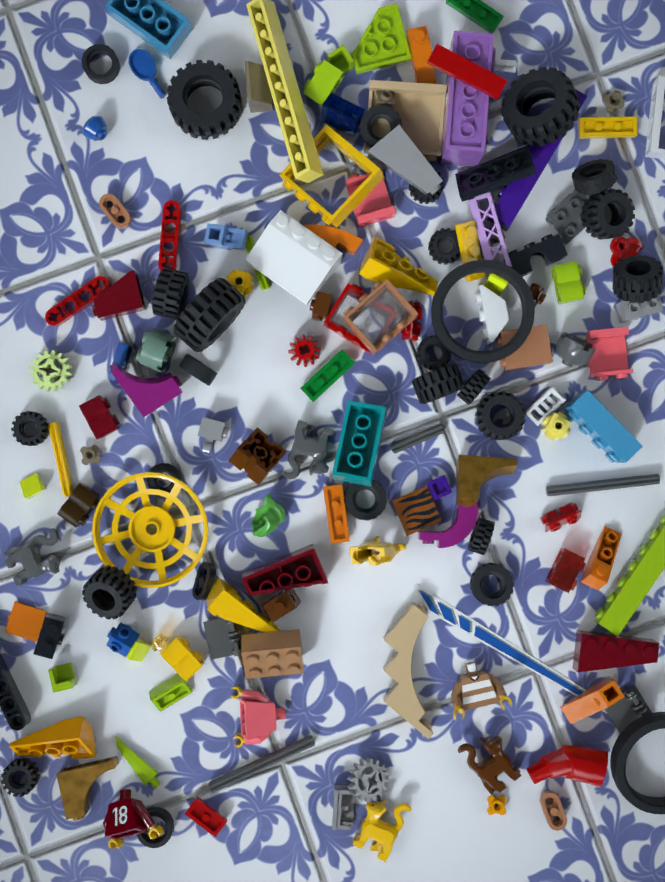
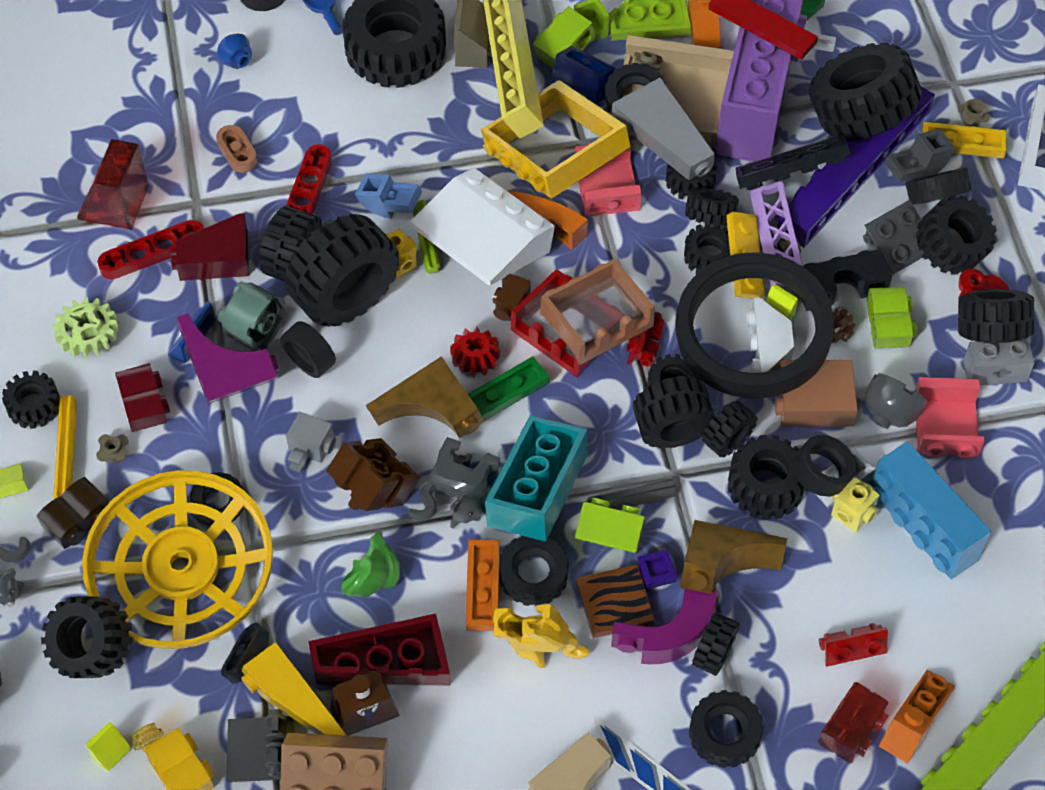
camera: 10 degrees right, 30 degrees down
blue brick [106,622,140,657] -> none
yellow wedge [359,236,438,295] -> none
dark grey axle [546,474,660,496] -> none
none -> clear red slope [77,139,149,230]
none -> pearl gold arch [365,356,485,438]
none -> lime brick [575,497,646,553]
none -> black tyre [685,187,739,226]
none -> black tyre [793,435,857,497]
none -> dark grey brick [884,129,955,182]

